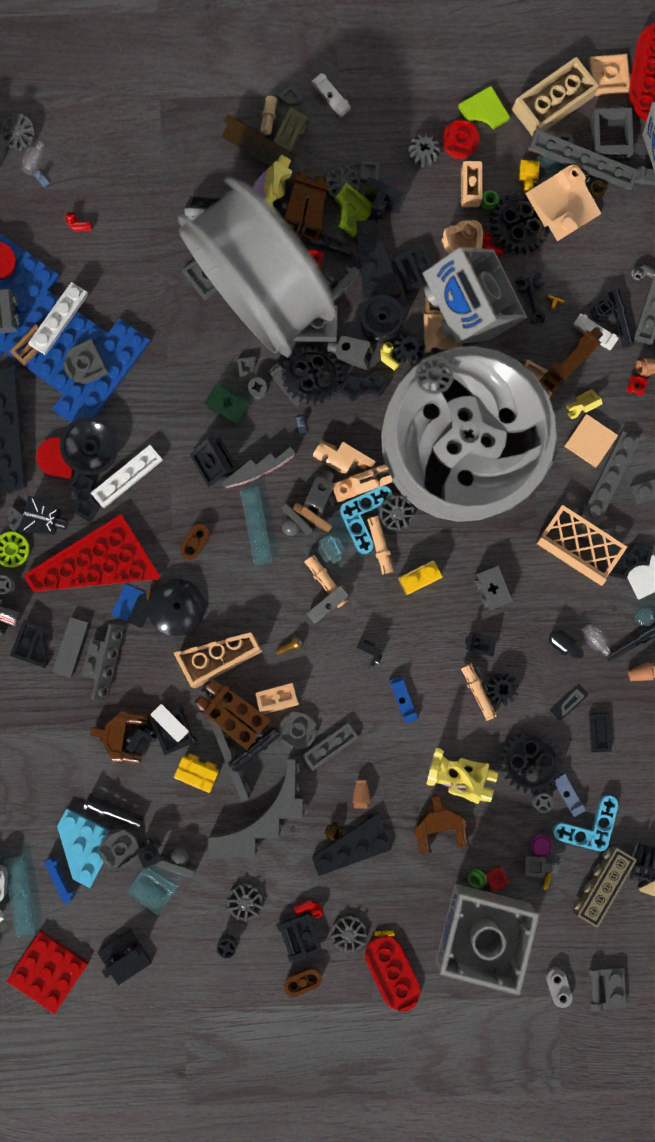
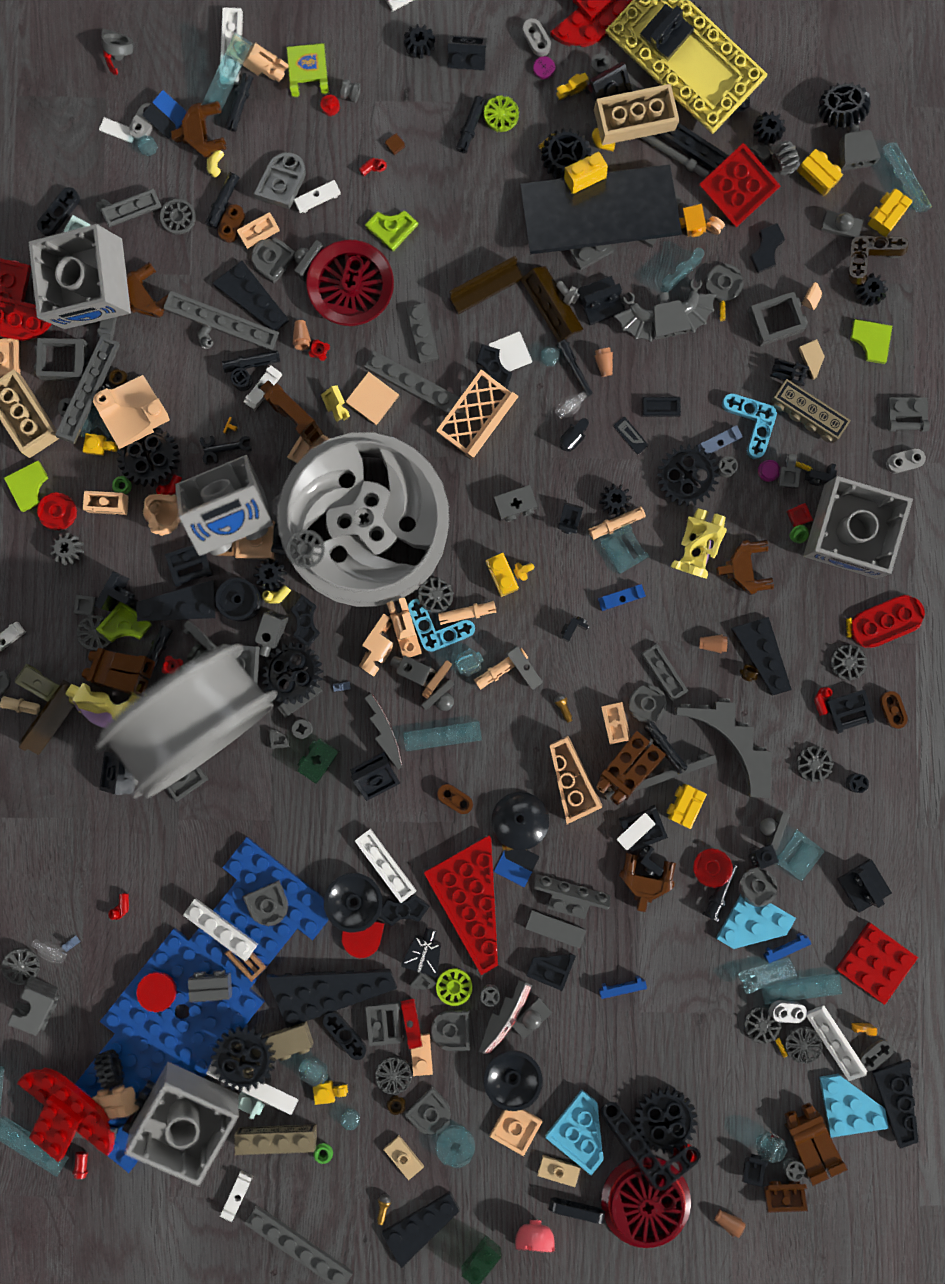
camera: 90 degrees left, 0 degrees up
none -> yellow plate [514,563,534,581]
none -> blue piece [599,976,647,999]
none -> clear light blue plate [600,524,649,575]
none -> red tile [693,848,733,888]
none -> clear light blue plate [738,957,797,994]
none -> black bracket [804,463,837,486]

